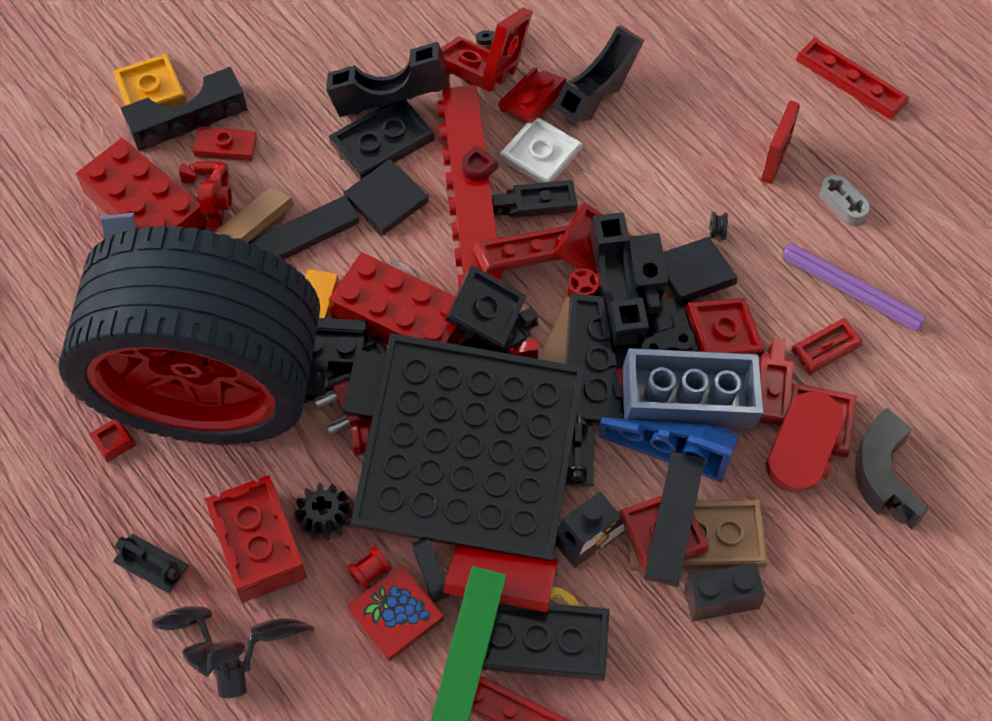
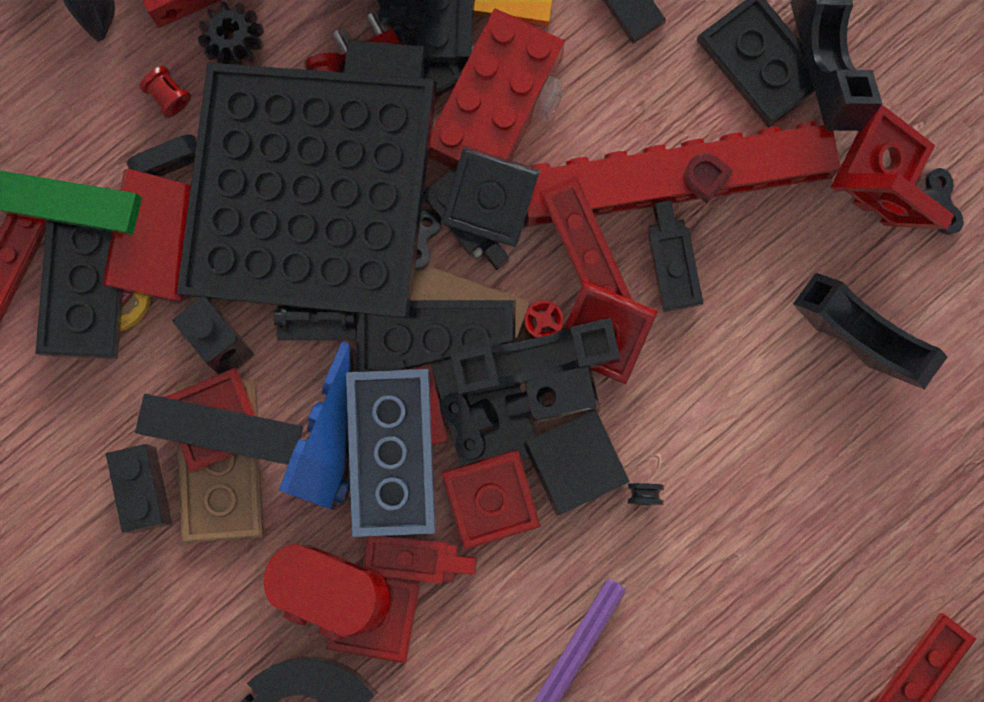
camera: 90 degrees right, 20 degrees up
black tile [343,159,429,235] -> none
red tile [347,565,444,662] -> none
red plate [498,67,566,123] -> none
white tile [500,117,582,183] -> none
red tile [506,339,539,359] -> none
red tile [761,100,800,184] -> none
red tile [791,318,863,375] -> none
light grey beam [819,175,870,226] -> none

